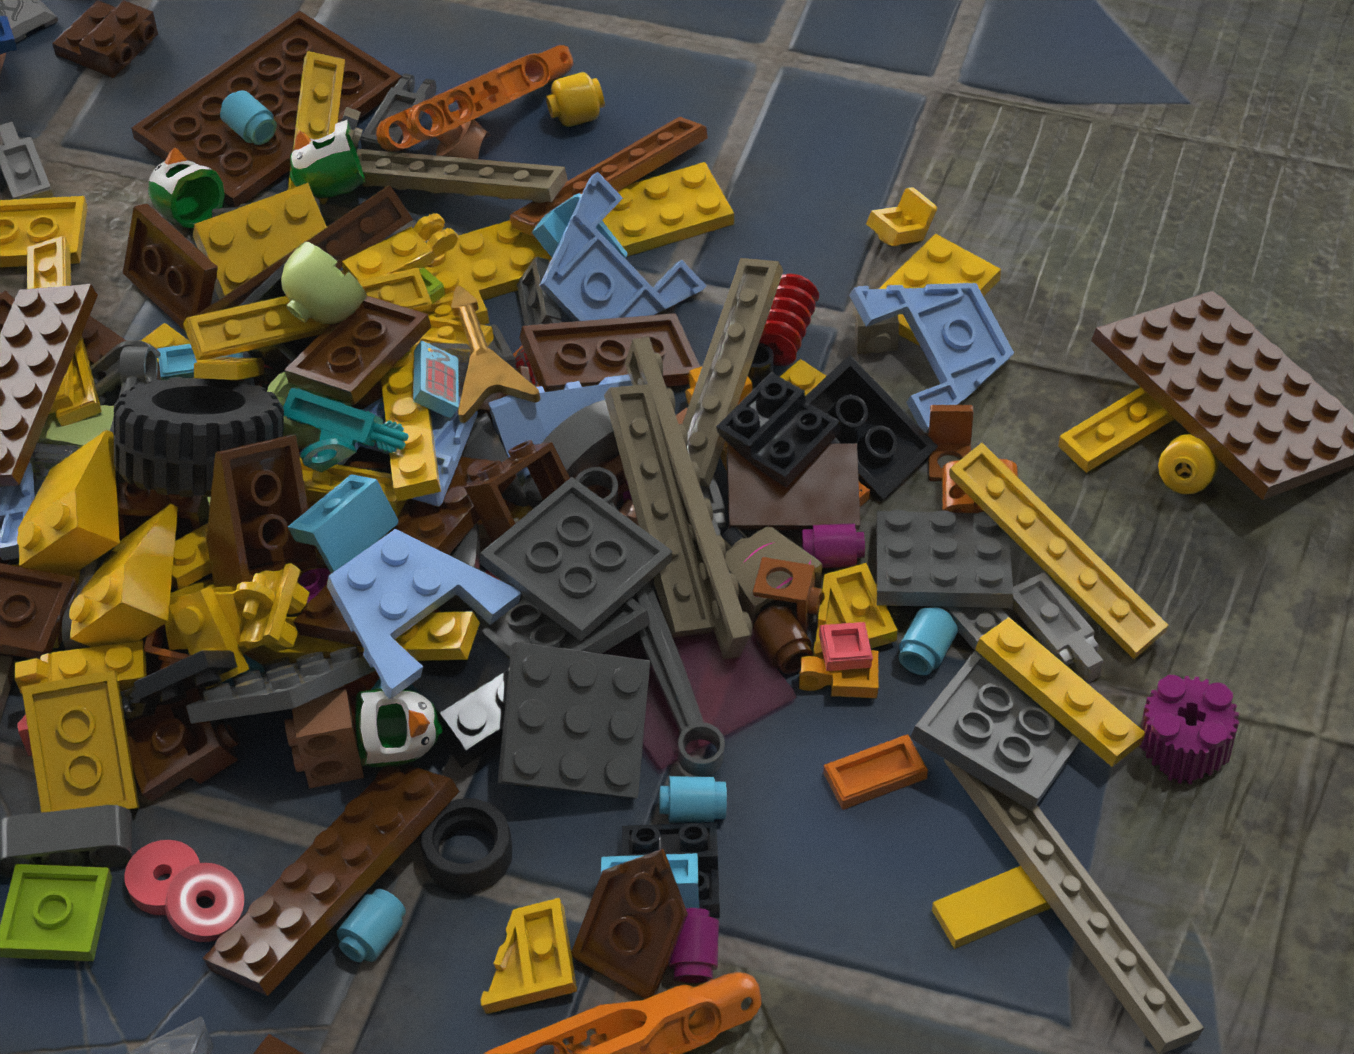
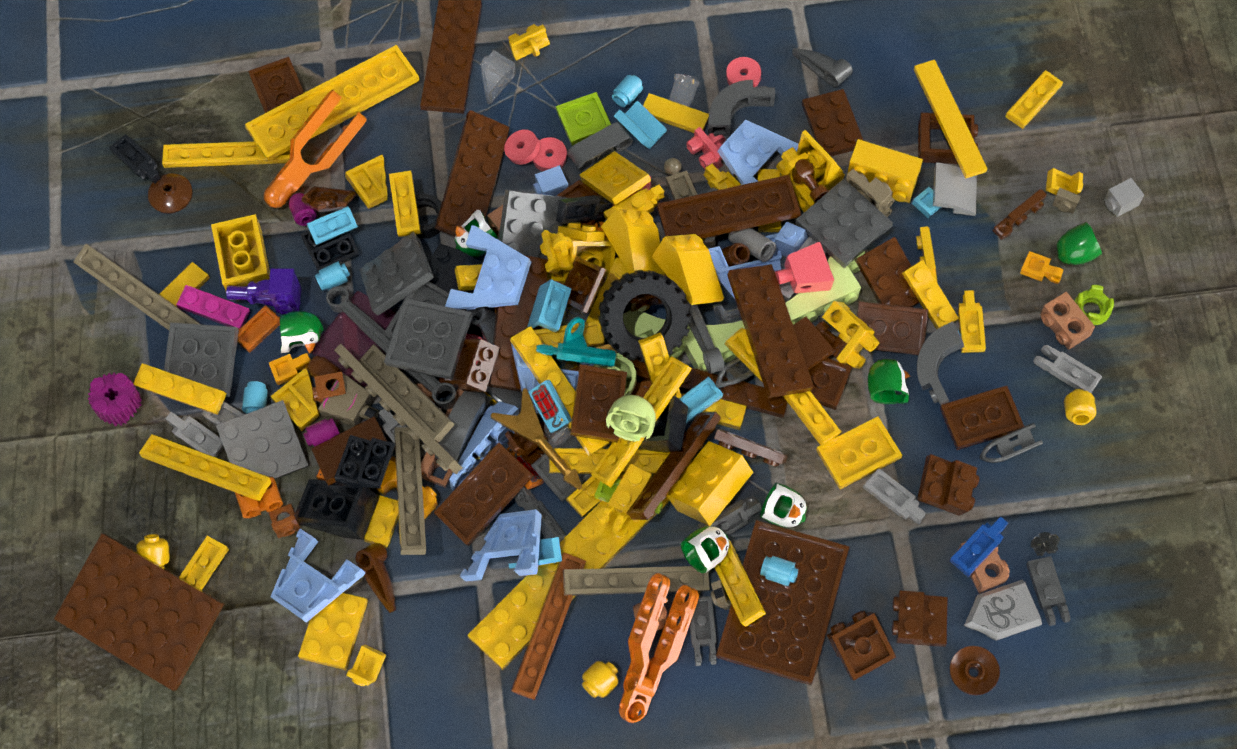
camera: 155 degrees right, 15 degrees up
medium azure brick [337,889,406,962] -> none
red piece [759,274,819,366] -> none
coral tile [819,622,873,671] -> none
none -> dark pink plate [176,285,250,329]
none -> yellow brick [211,214,270,290]
none -> dark purple brick [226,268,302,314]
none -> green piece [280,311,323,354]
none -> reddish brown piece [355,542,396,613]
none -> yellow plate [389,171,421,237]
none -> light blue brick [533,165,568,196]
none -> reddish brown plate [827,610,896,680]

